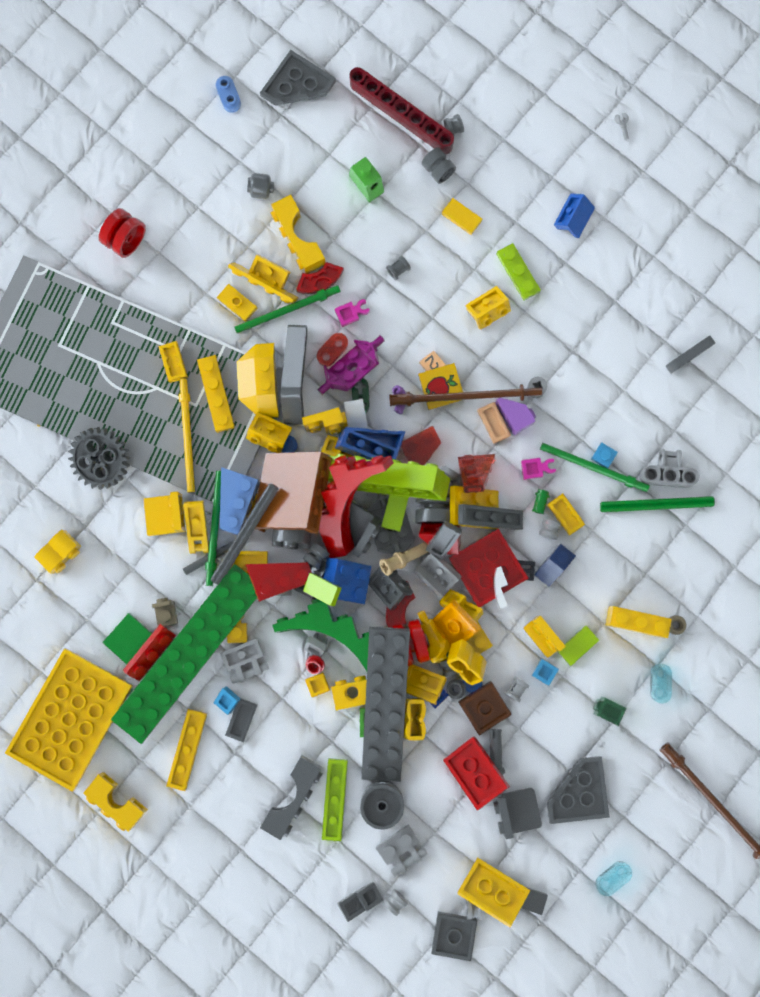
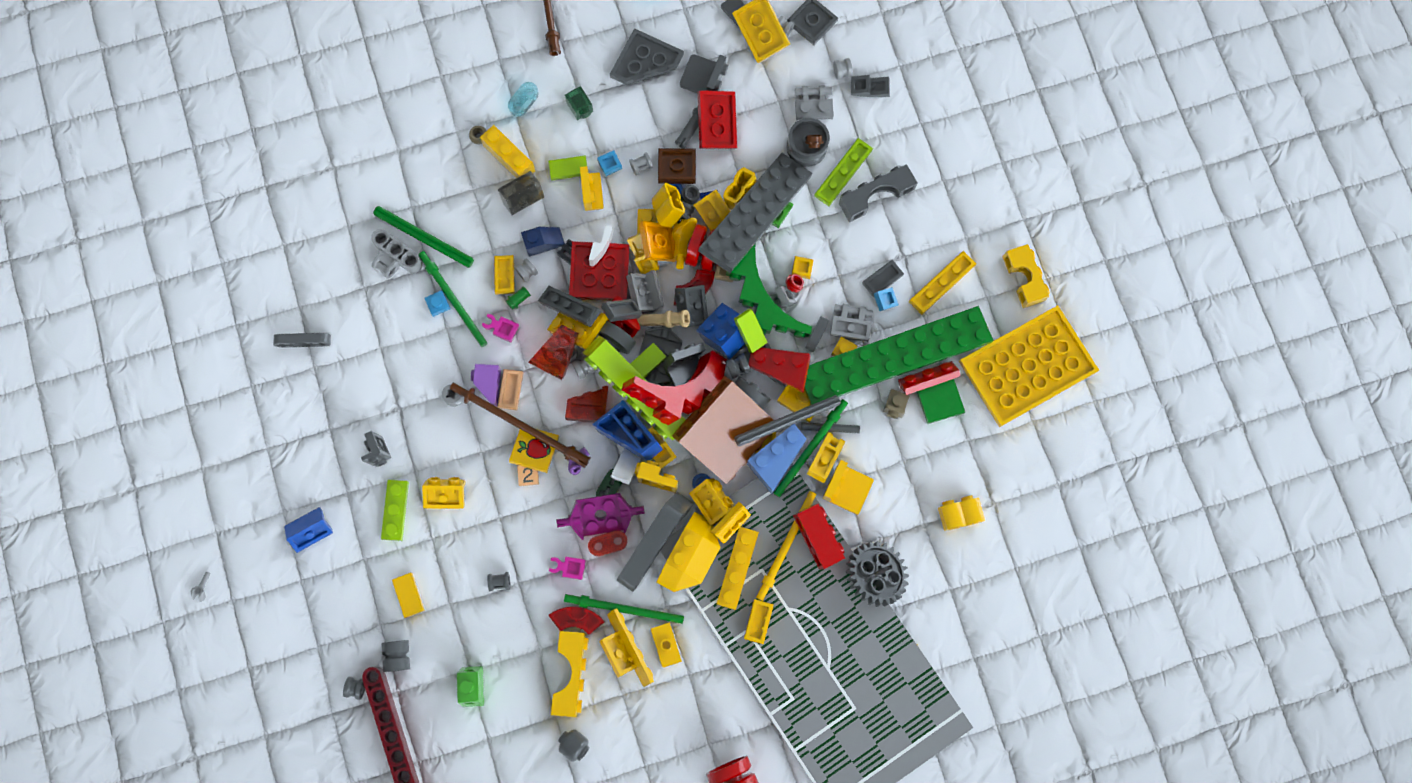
camera: 155 degrees left, 5 degrees down
yellow brick [331,675,367,711] -> none
none -> dark grey bracket [361,431,391,467]
none -> clear smoke brick [498,171,544,215]
none -> yellow plate [711,502,751,544]
none -> red brick [793,504,845,569]
none -> reddish brown plate [805,135,824,148]
none -> dark grey beam [805,316,829,352]

